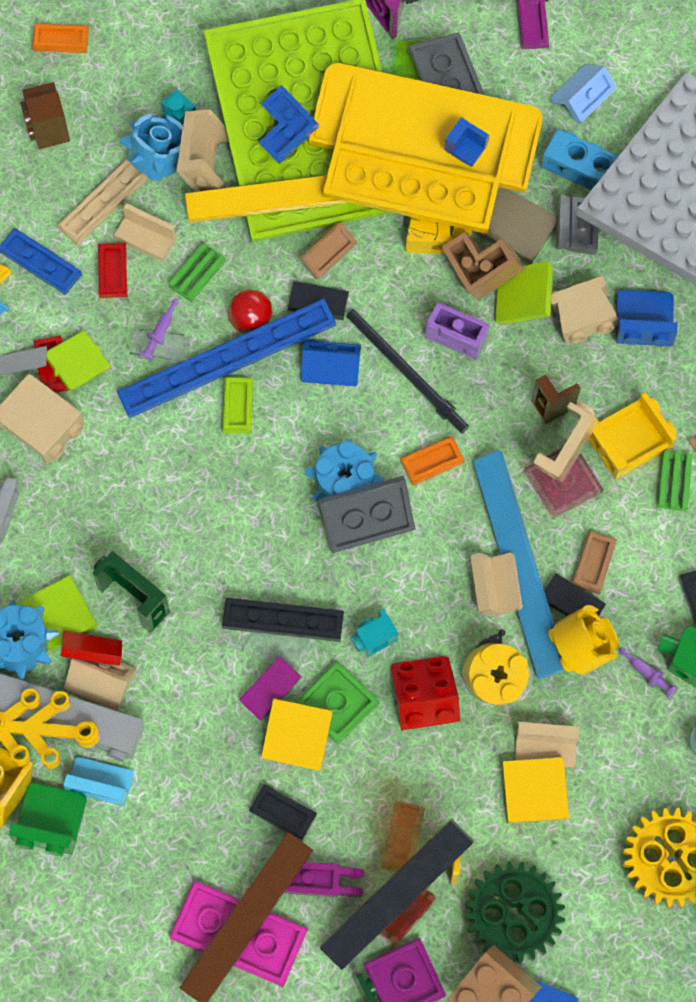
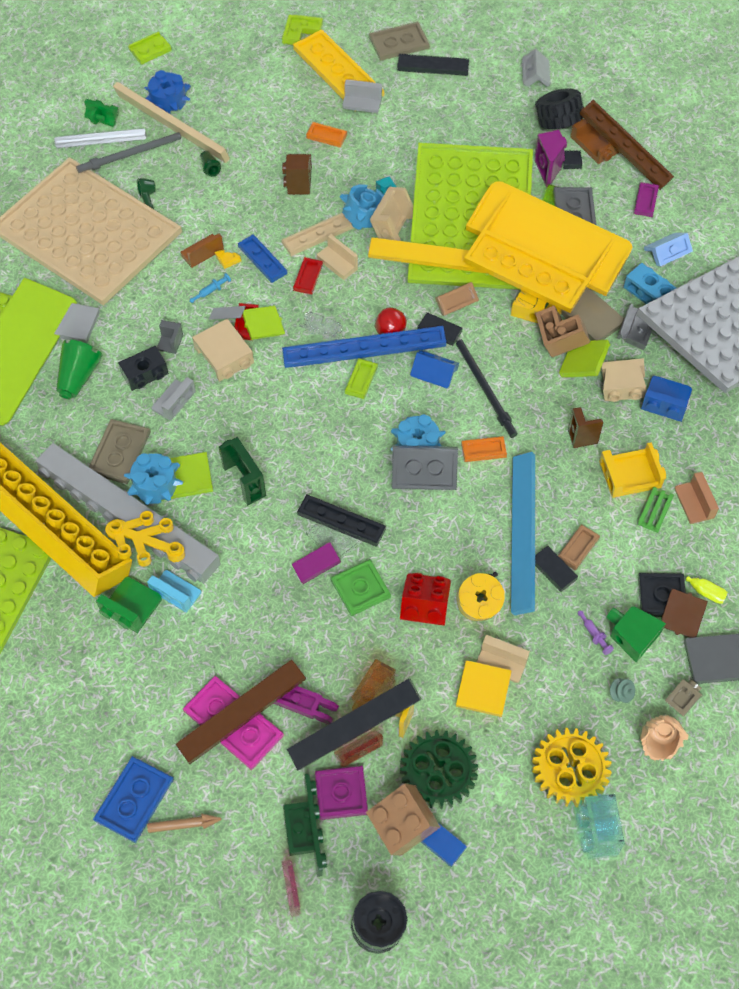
camera: 20 degrees right, 10 degrees down
red tile [60,631,122,666] -> none
tan panel [64,658,137,711] -> none
medium lavender piece [140,298,179,361] -> none
bright green tile [169,243,226,302] -> none
black tile [249,784,317,841] -> none
blue plate [259,85,320,164] -> none
yellow tile [261,698,333,771] -> none
teal brick [350,608,399,658] -> none
medium lavender brick [425,302,490,360] -> none
blue panel [444,117,489,167] -> none
tan panel [470,552,523,617] -> none
clear pink tile [523,448,604,519] -> none
tan panel [533,401,598,483] -> none
yellow brick [549,605,619,675] -> none

